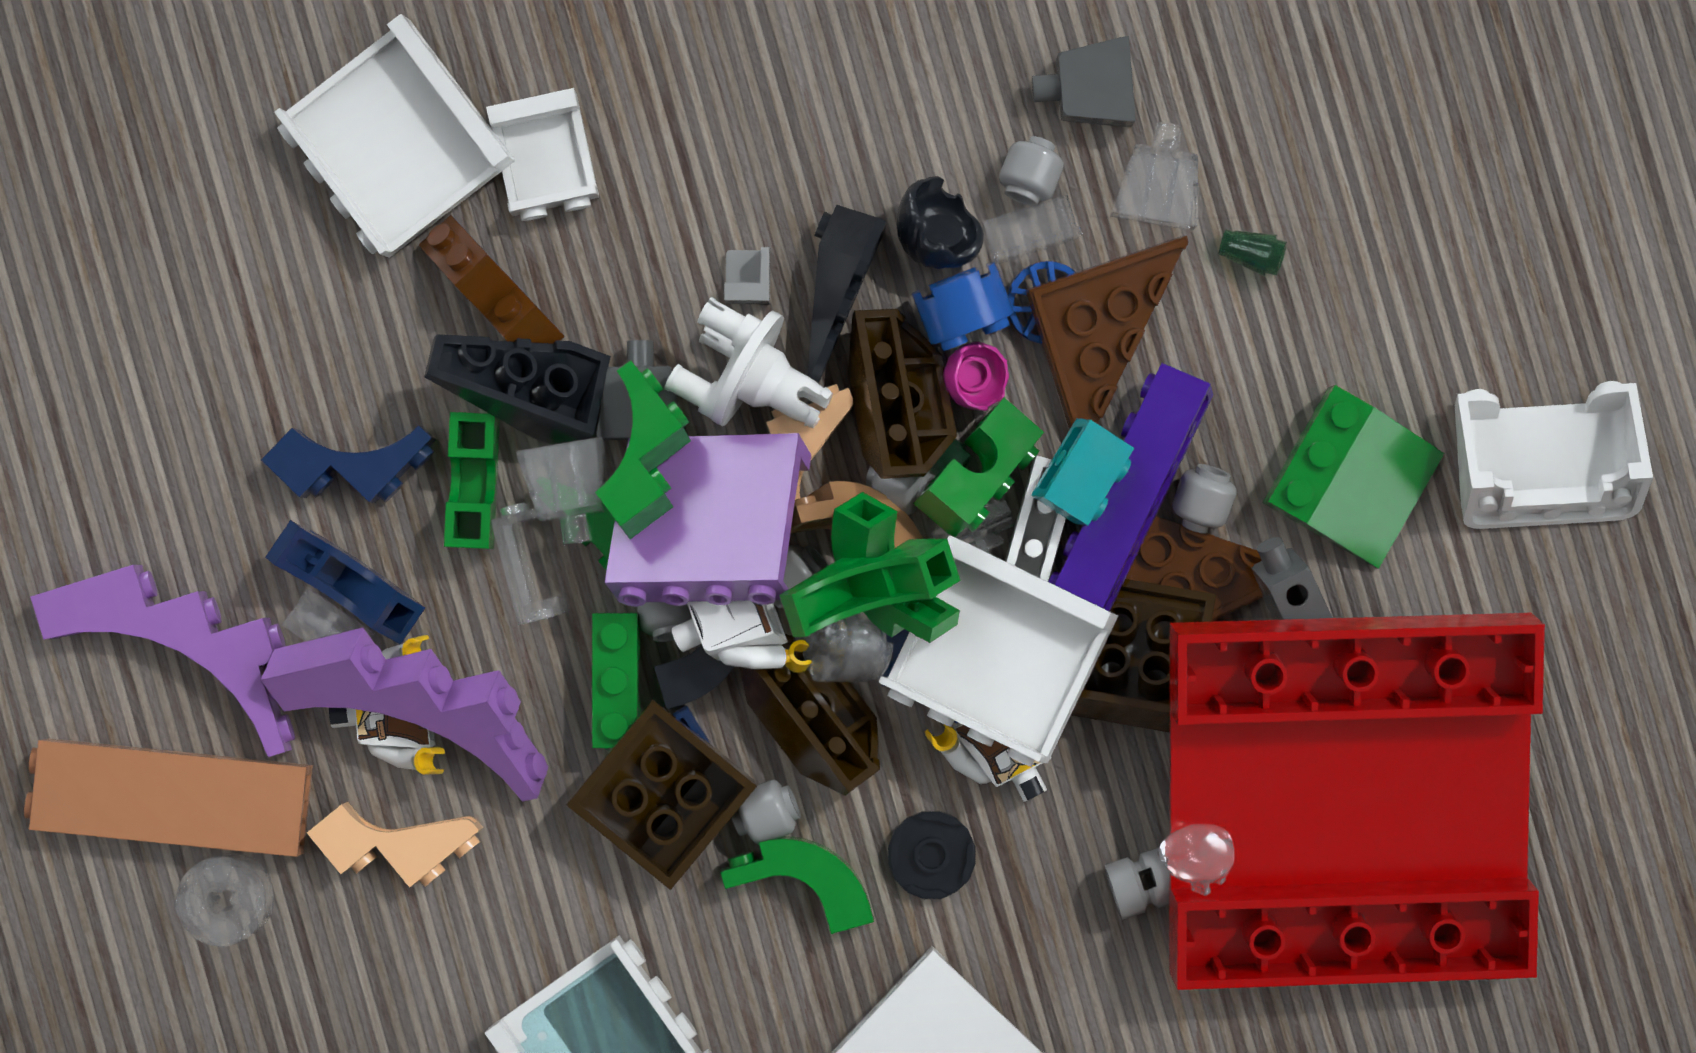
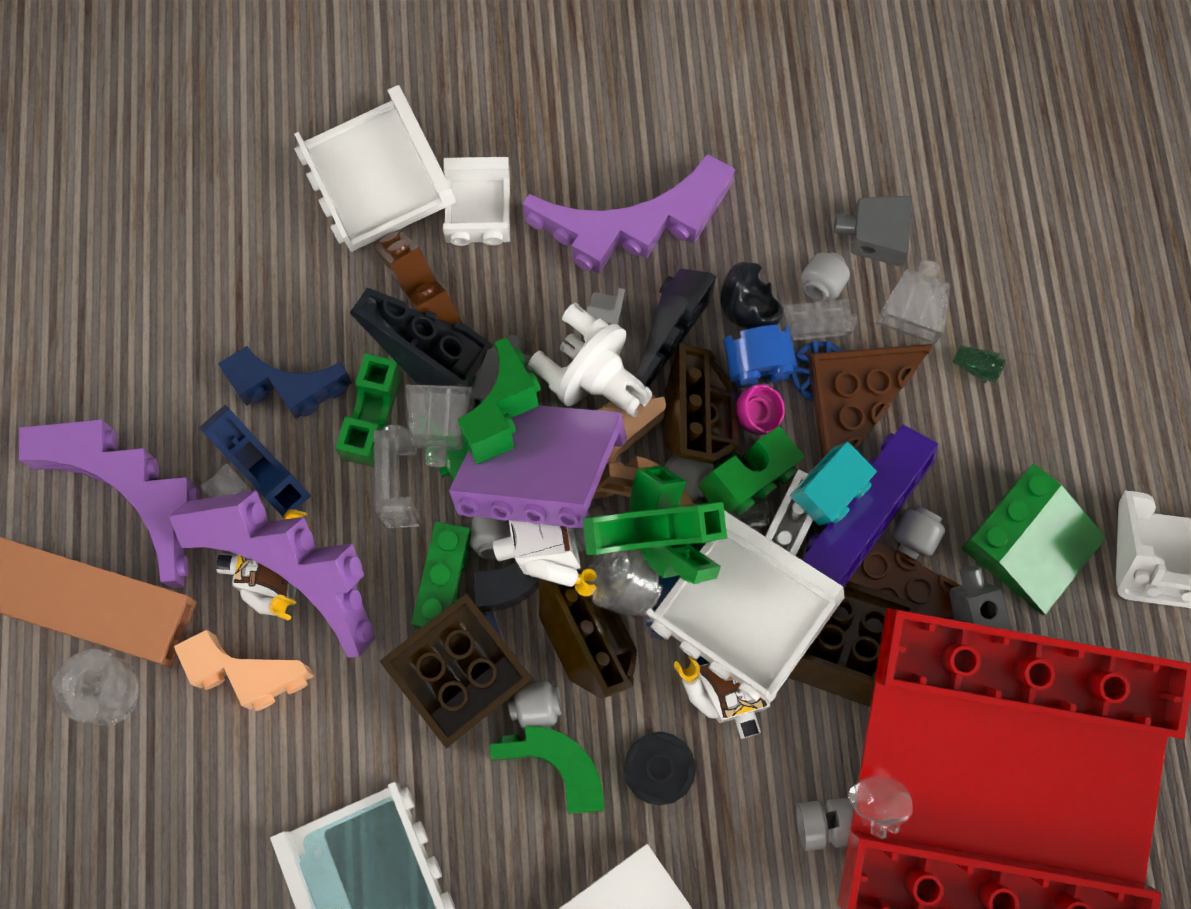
camera: 10 degrees right, 15 degrees down
none -> medium lavender arch [522,154,735,274]

